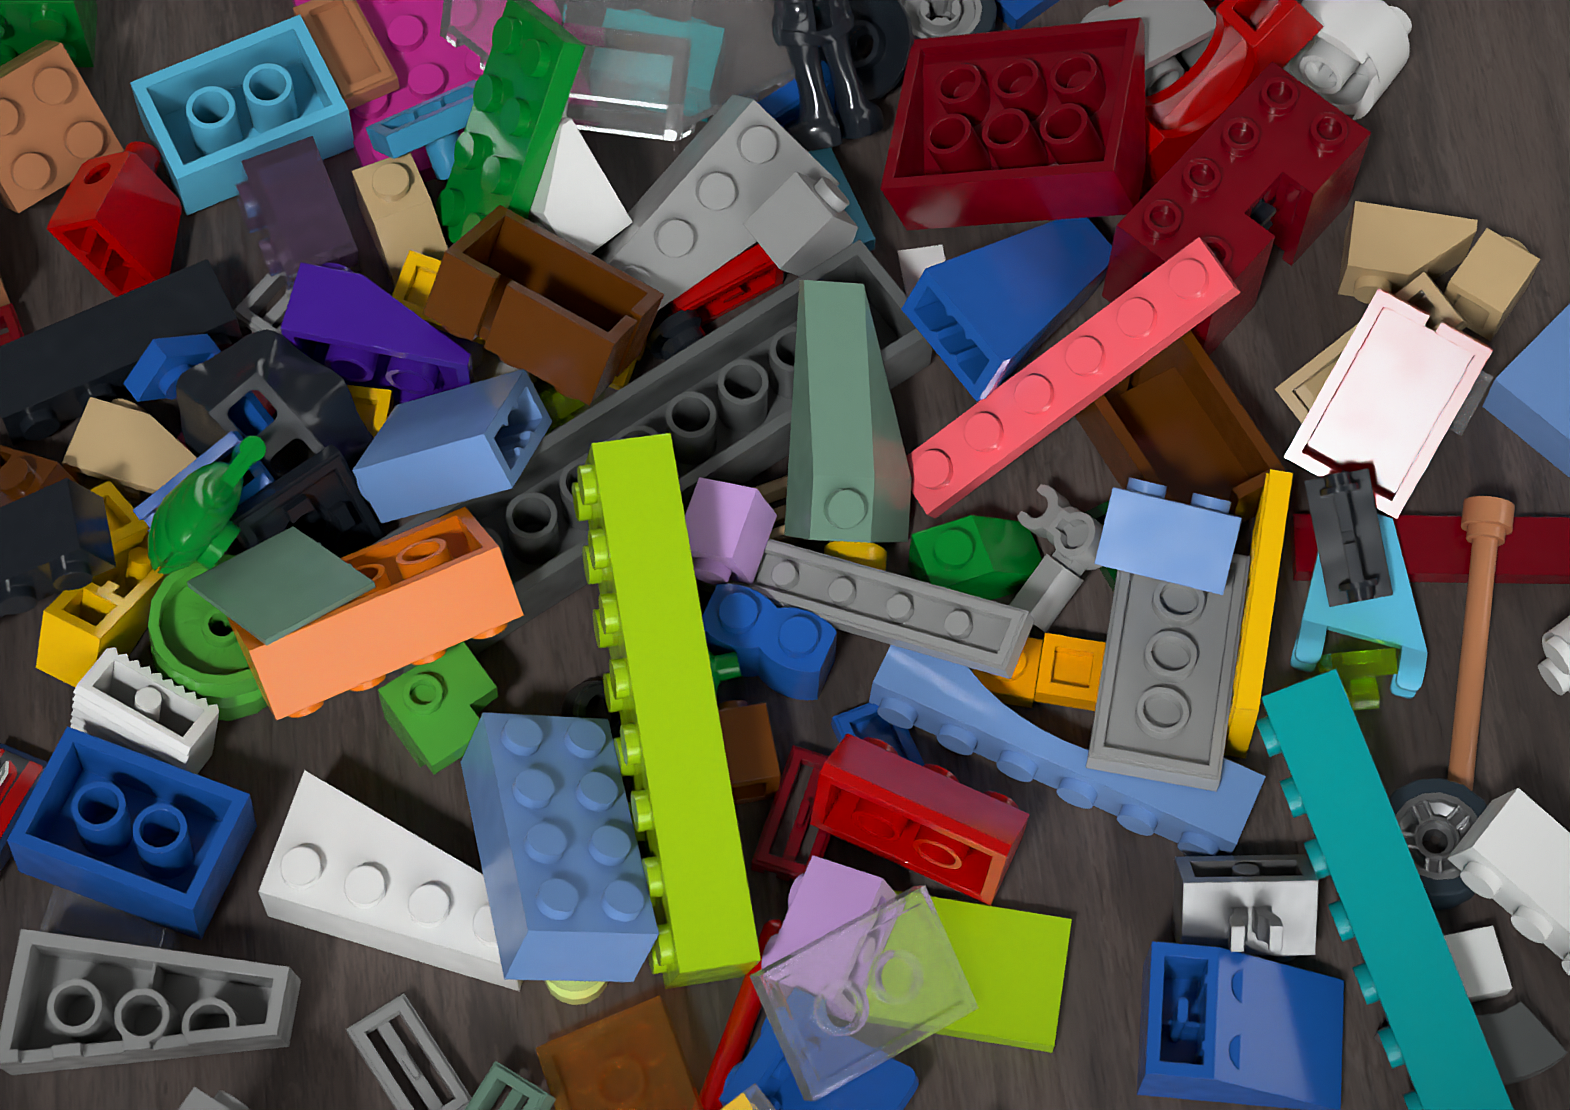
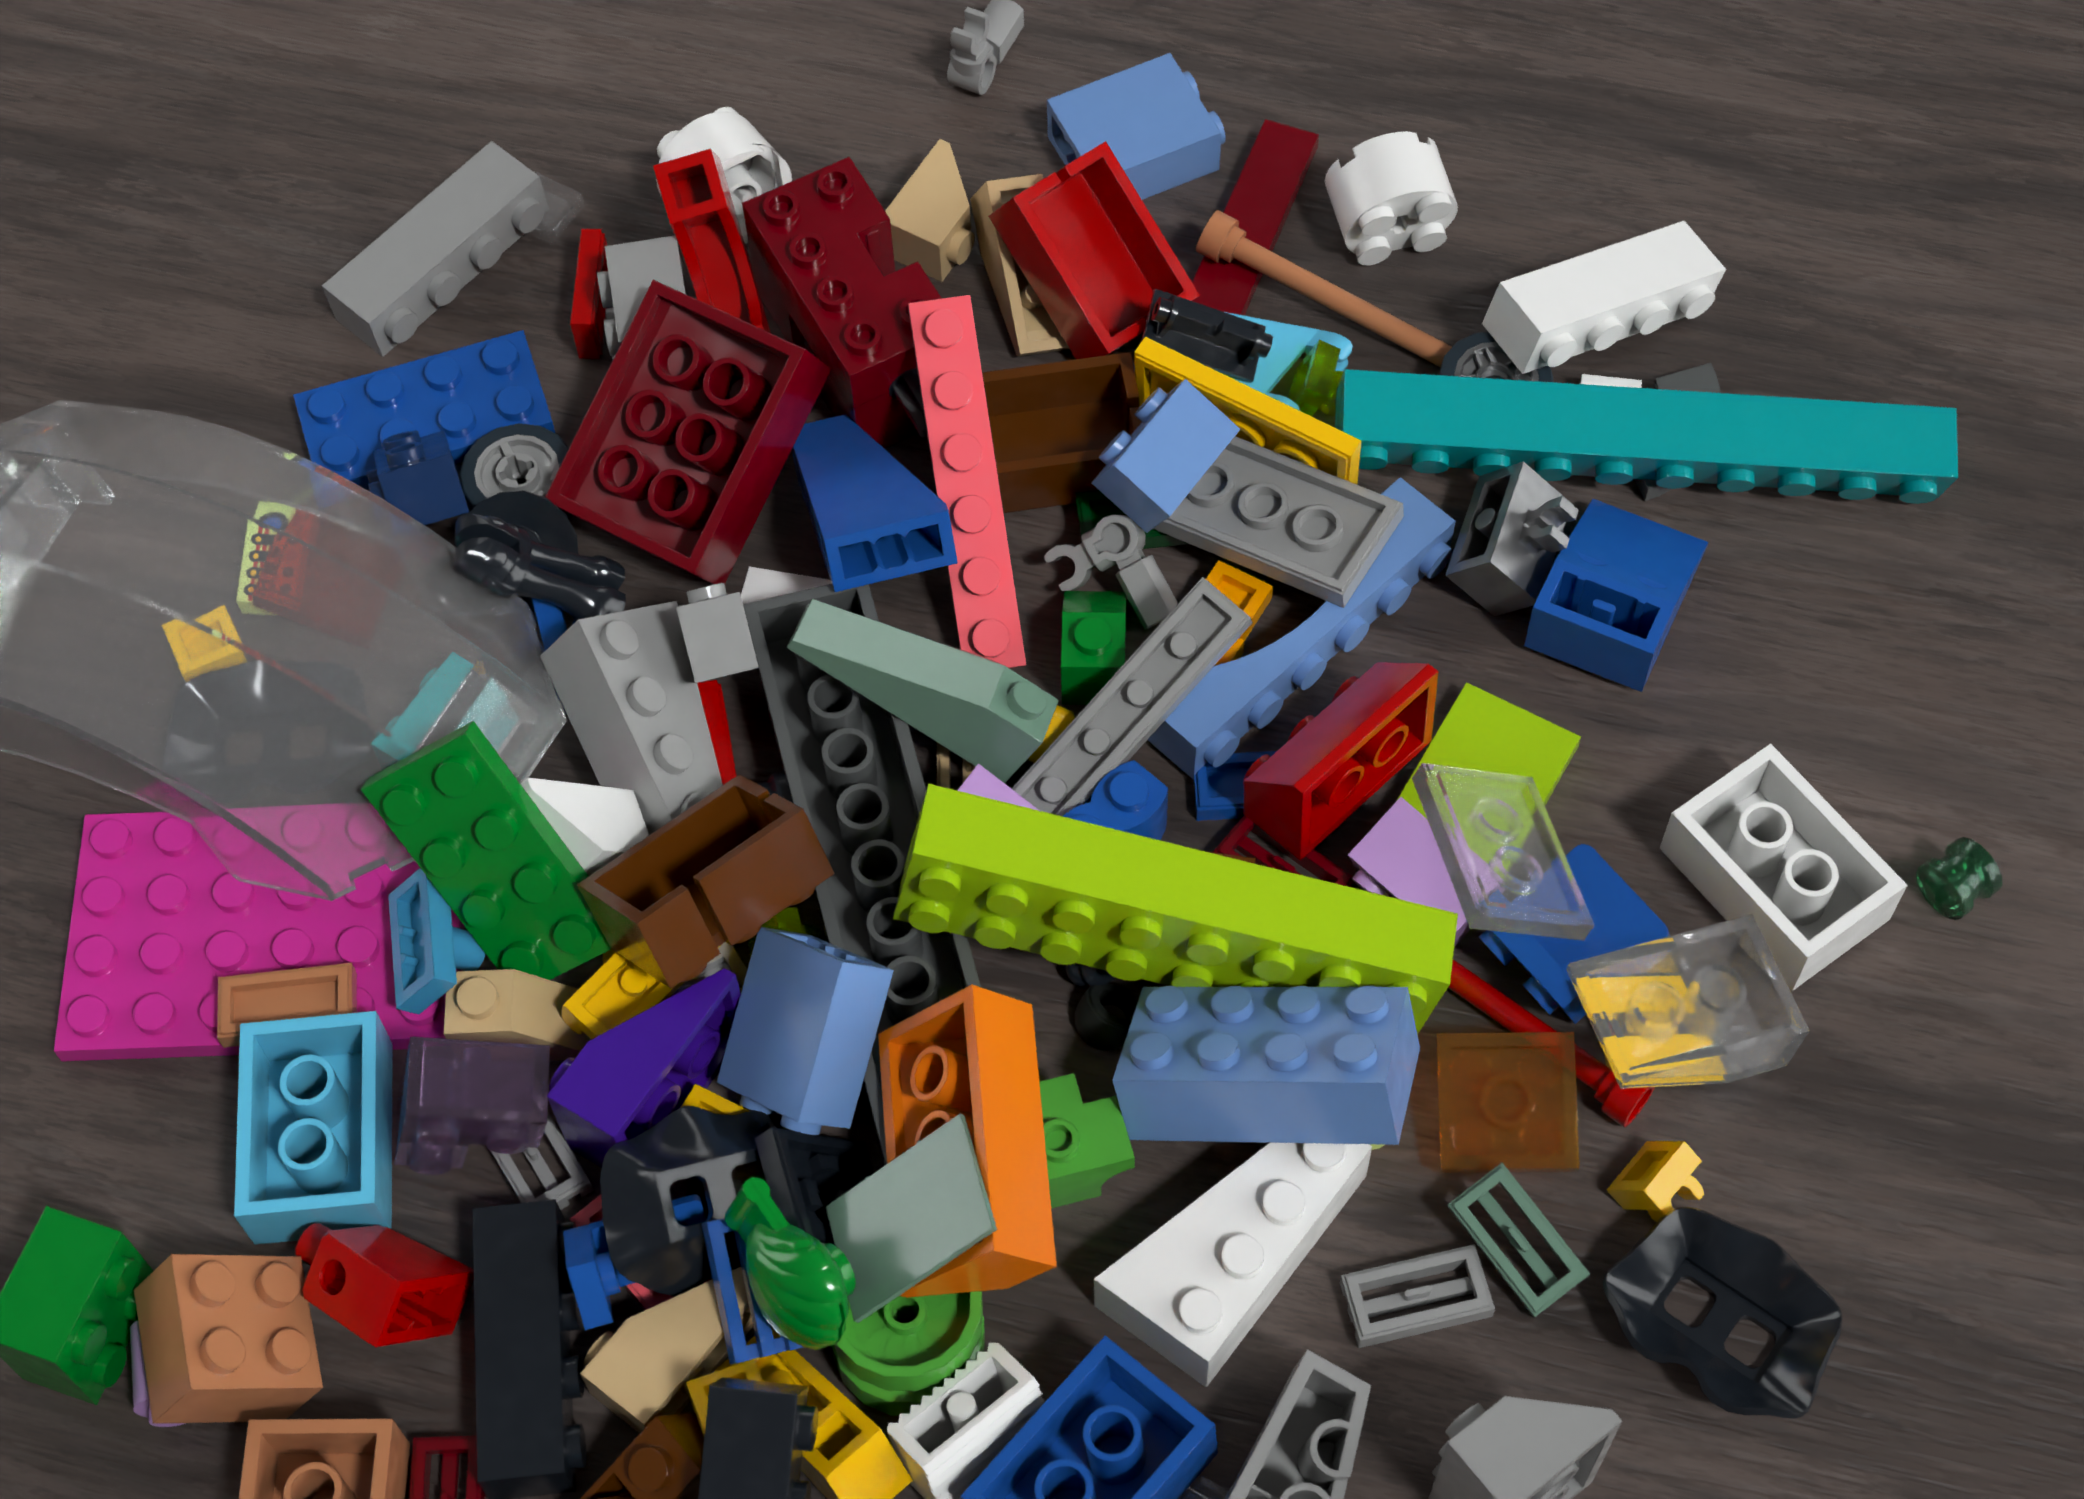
camera: 65 degrees left, 5 degrees down
tan brick [1444,228,1540,341] -> none

